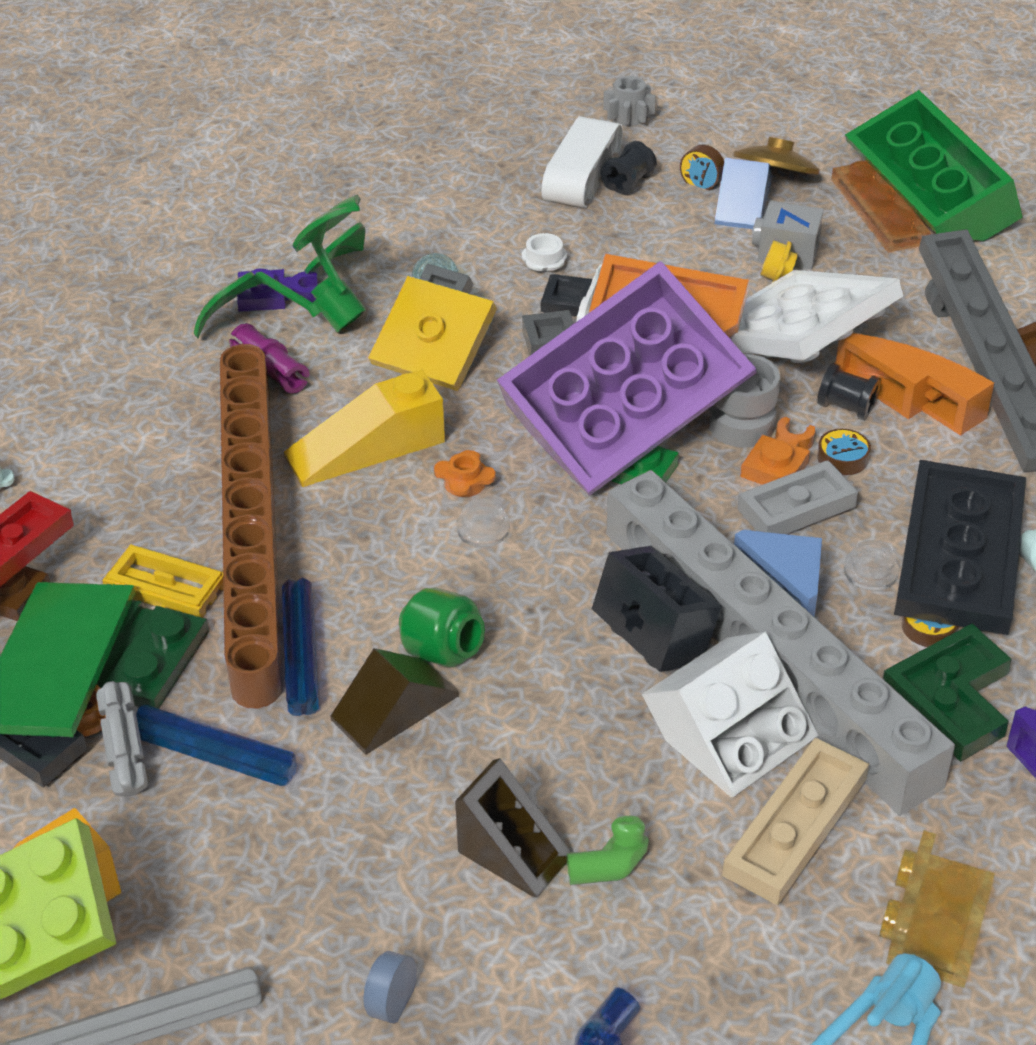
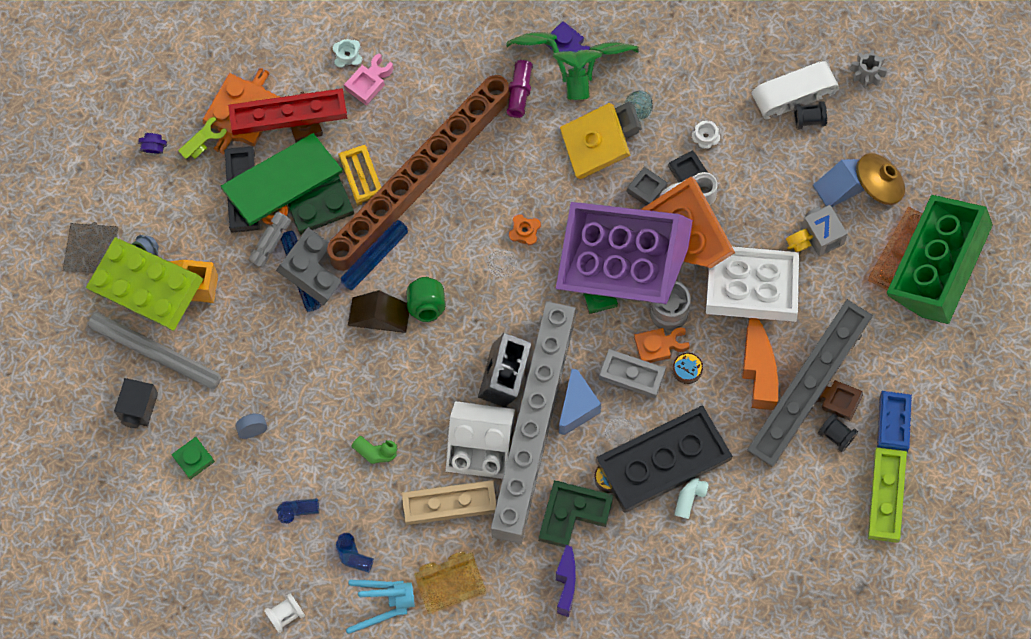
camera: 50 degrees right, 25 degrees up
yellow slope [284,369,445,487] -> none
dark brown slope [455,758,572,897] -> none
tile [680,144,724,190] -> none
black bush [817,362,881,421] -> none
none -> dark grey plate [276,227,342,305]
none -> clear blue arm [336,533,374,573]
none -> bright pink plate [344,54,394,106]

